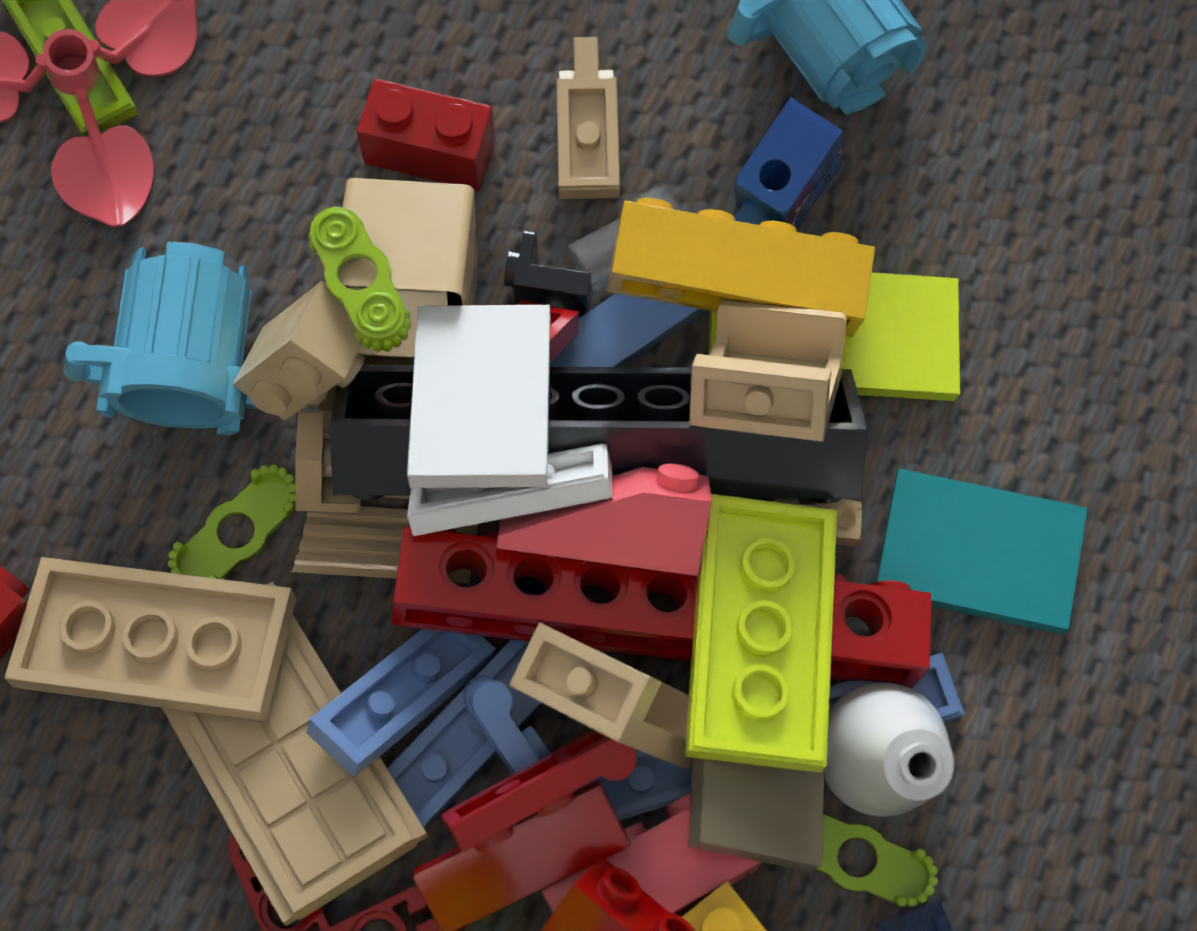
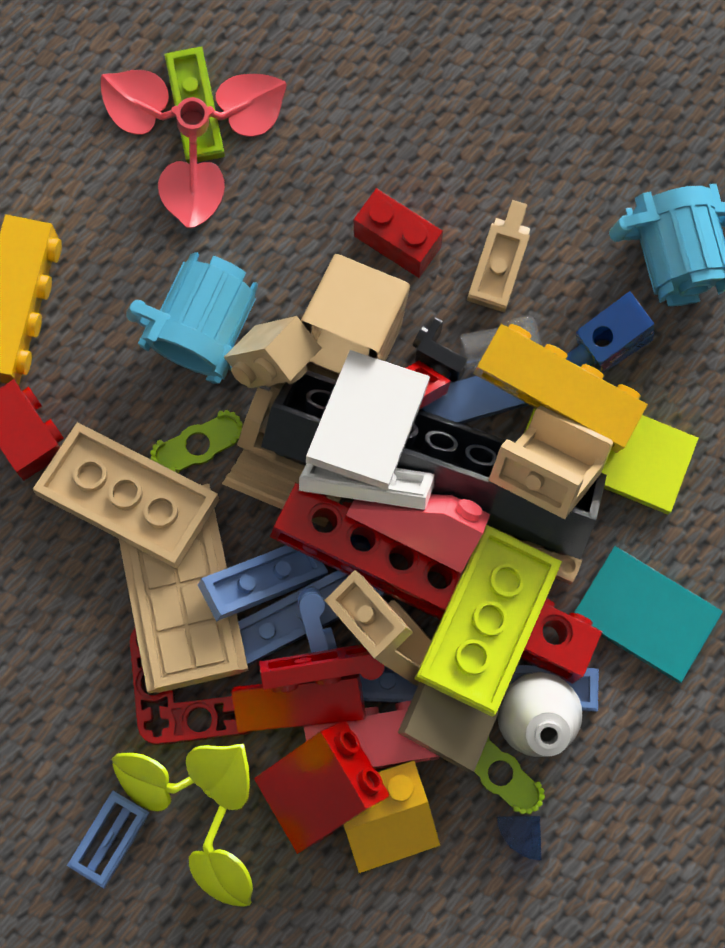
camera: 20 degrees right, 5 degrees up
lime piece [309,207,411,352] -> none

